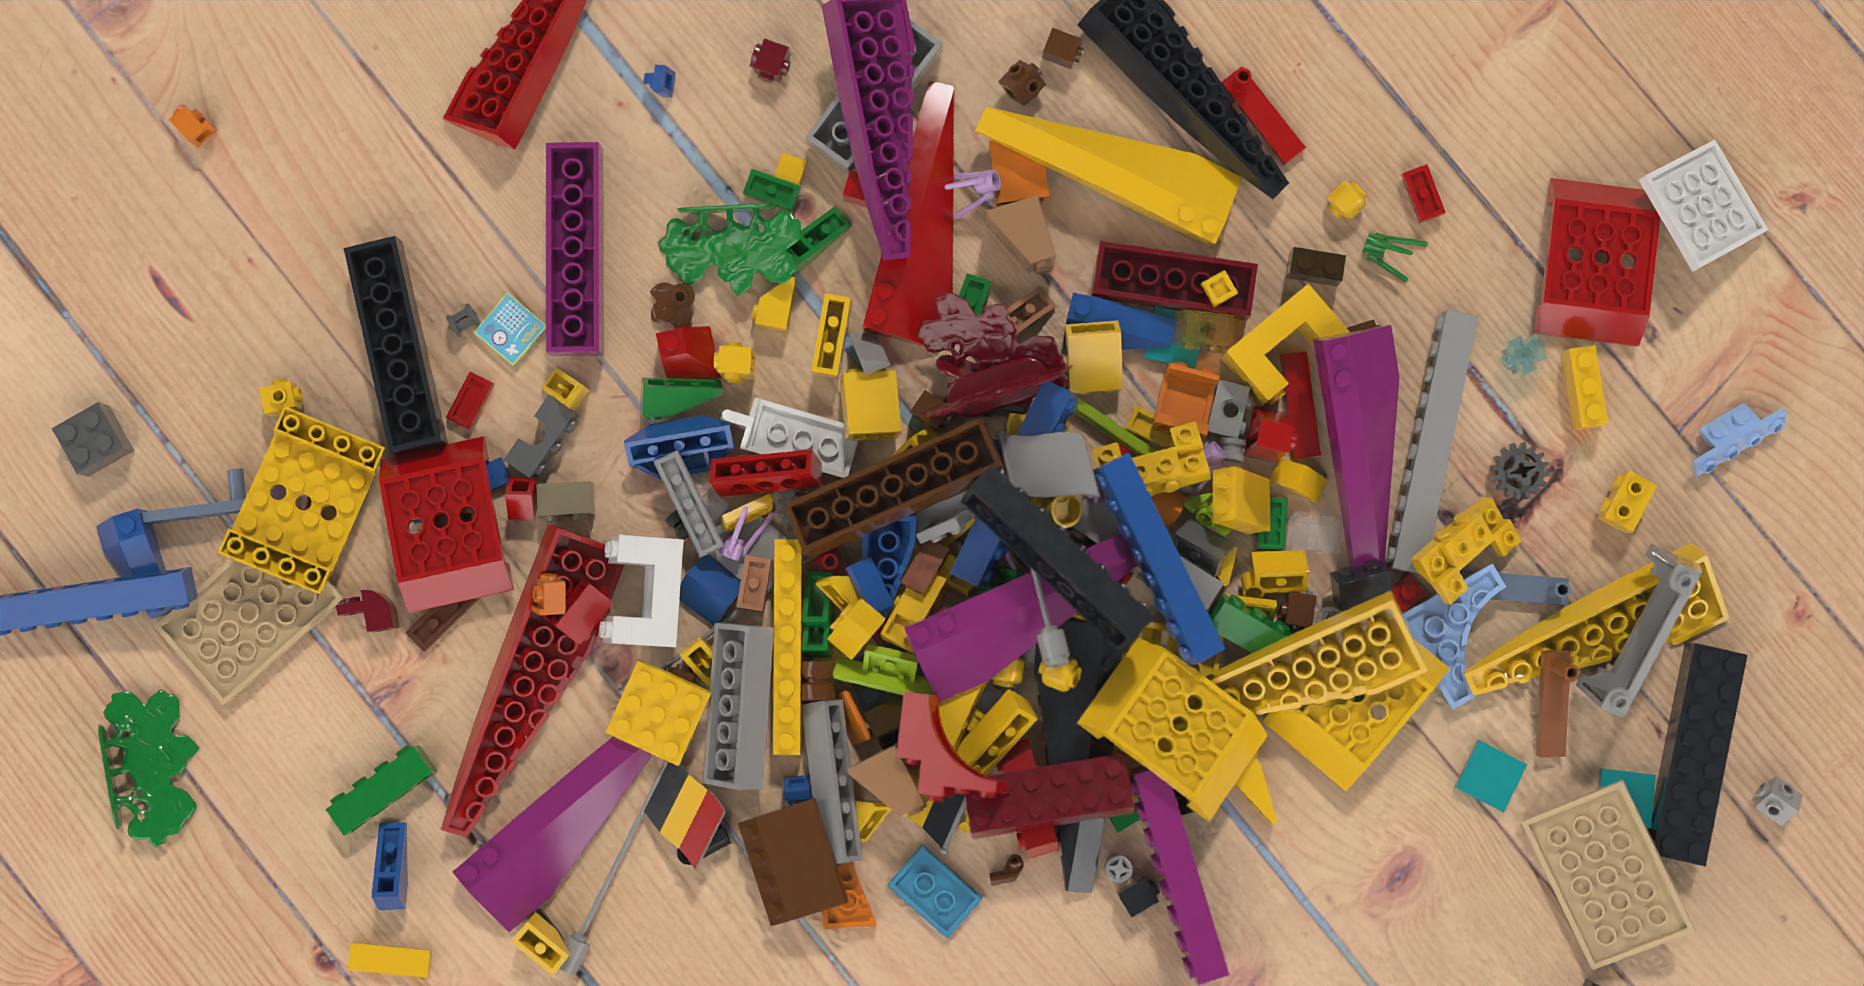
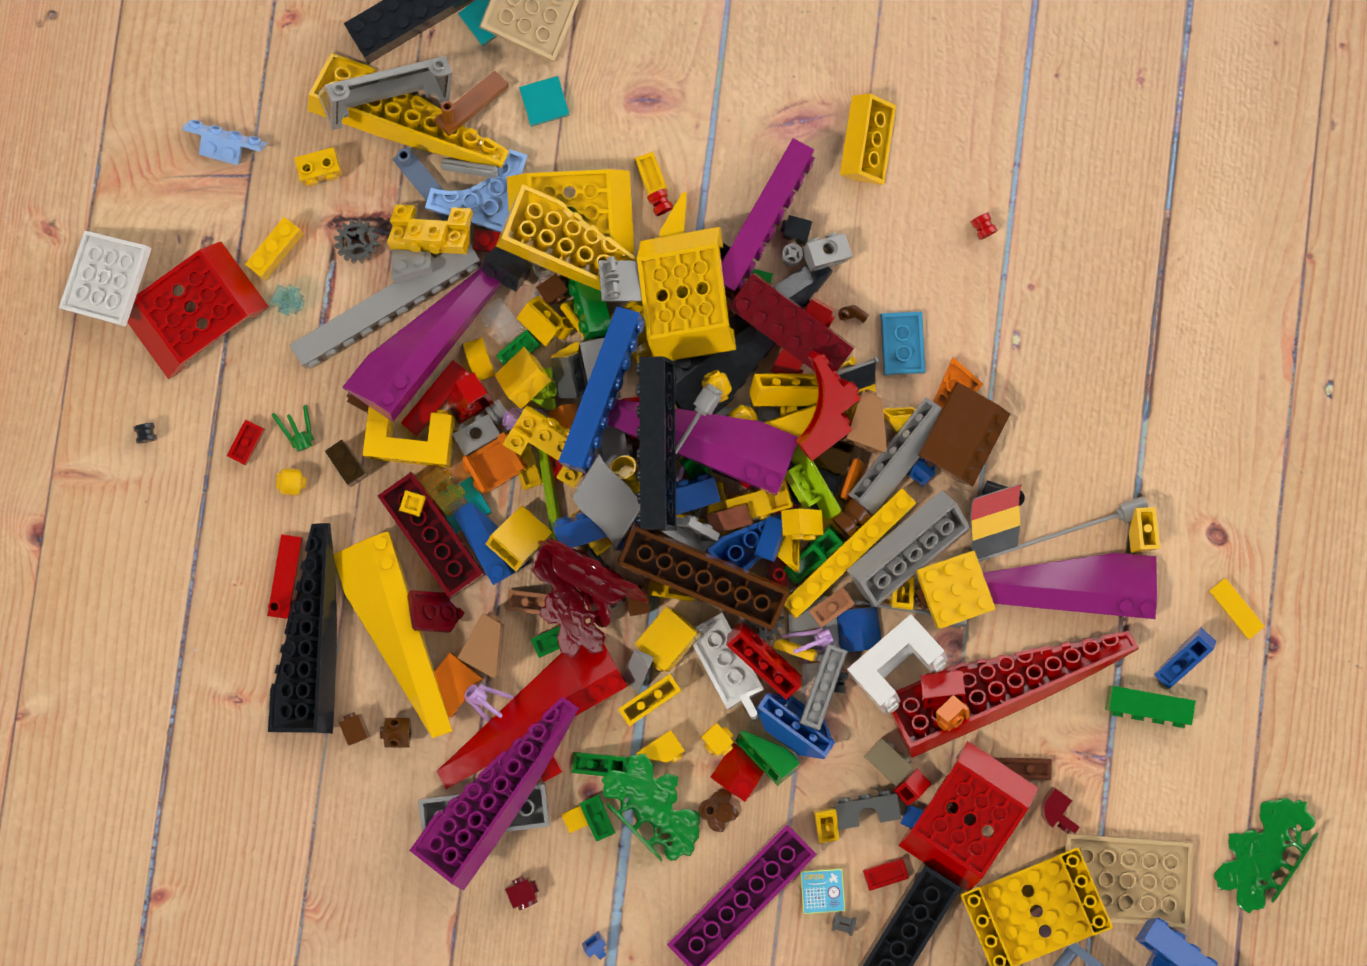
camera: 140 degrees left, 0 degrees up
none -> black wheel [133,423,157,444]
none -> light grey wing [392,249,433,283]
none -> dark red tile [407,590,465,633]
none -> light grey axle [441,158,499,178]
none -> light grey hinge [598,257,642,301]
none -> yellow tile [634,151,668,196]
none -> red wheel [647,189,674,216]
none -> light grey brick [802,233,853,272]

